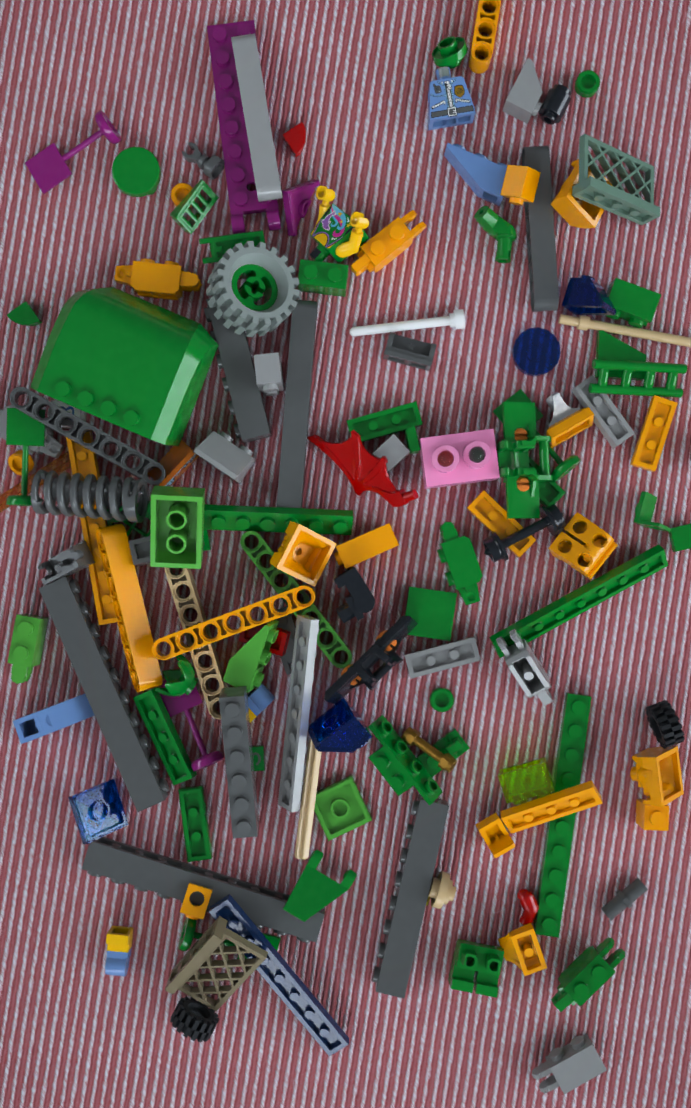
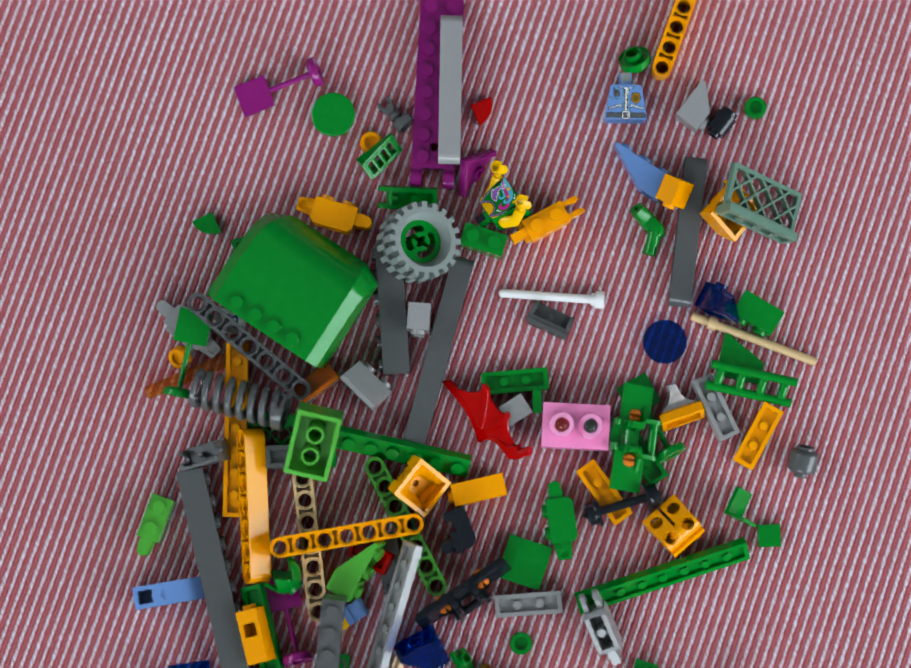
camera: 15 degrees right, 5 degrees down
none -> light orange brick [235,603,276,666]

